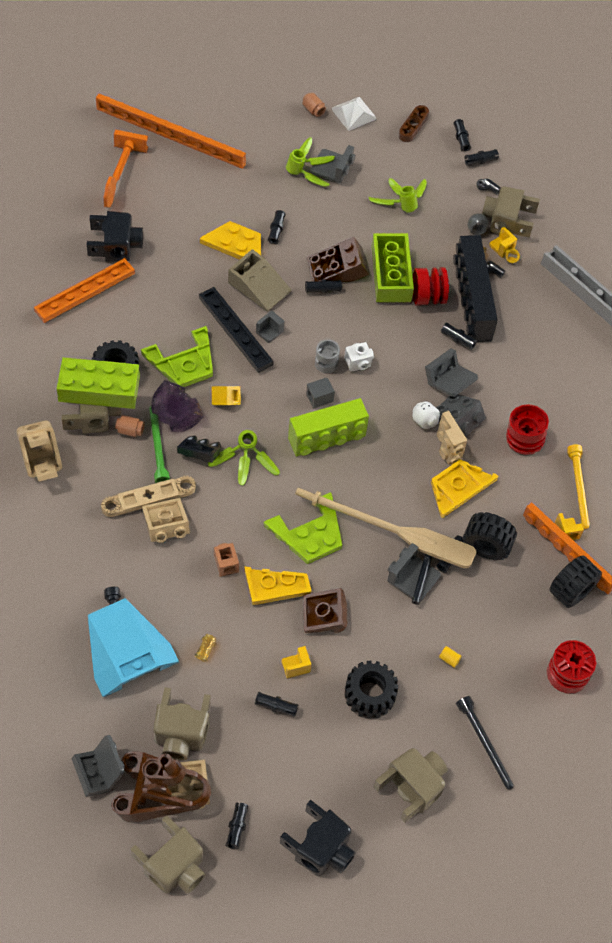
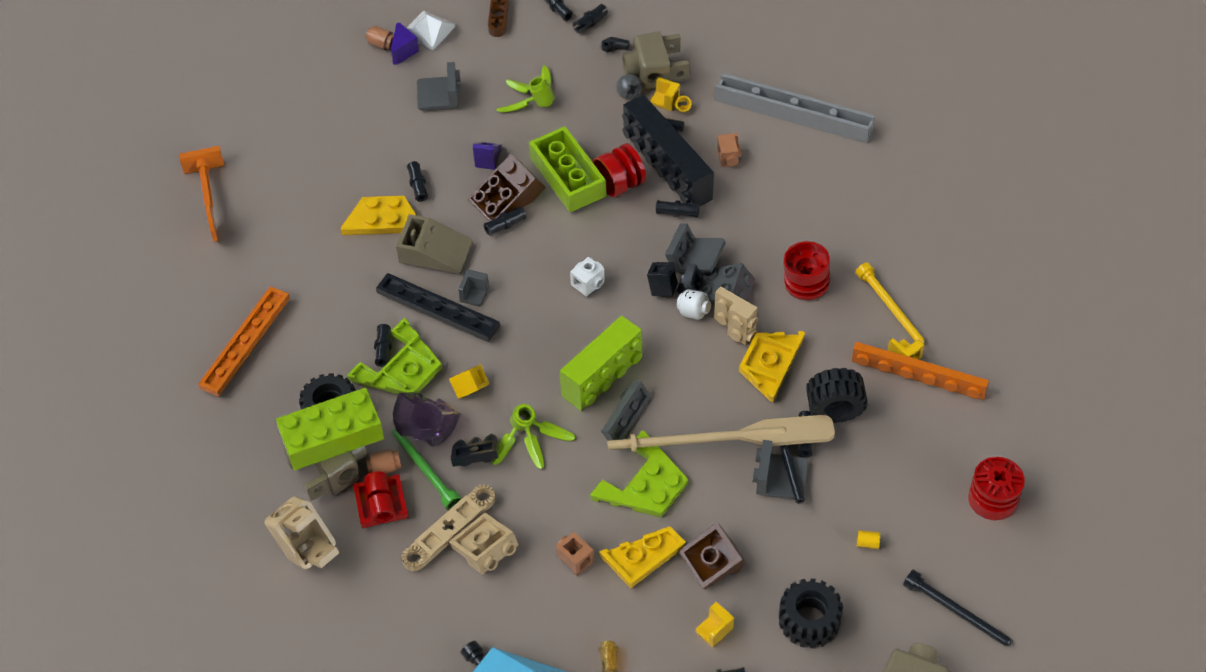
camera: 20 degrees left, 5 degrees down
black piece [86,211,143,262] -> none
orange plate [96,94,246,169] -> none
lime plant [286,137,335,187] -> none
dark grey panel [306,378,335,409] -> none
light grey wheel [315,339,340,373] -> none
black tyre [549,555,602,608] -> none
none -> red plate [353,471,409,529]
none -> black pin [374,324,392,367]
none -> dark purple slope [391,23,419,65]
none -> dark purple slope [473,142,502,170]
none -> dark grey hinge [601,380,651,441]
none -> black brick [647,262,678,297]
none -> black bracket [677,264,704,294]
none -> nougat brick [717,133,741,167]

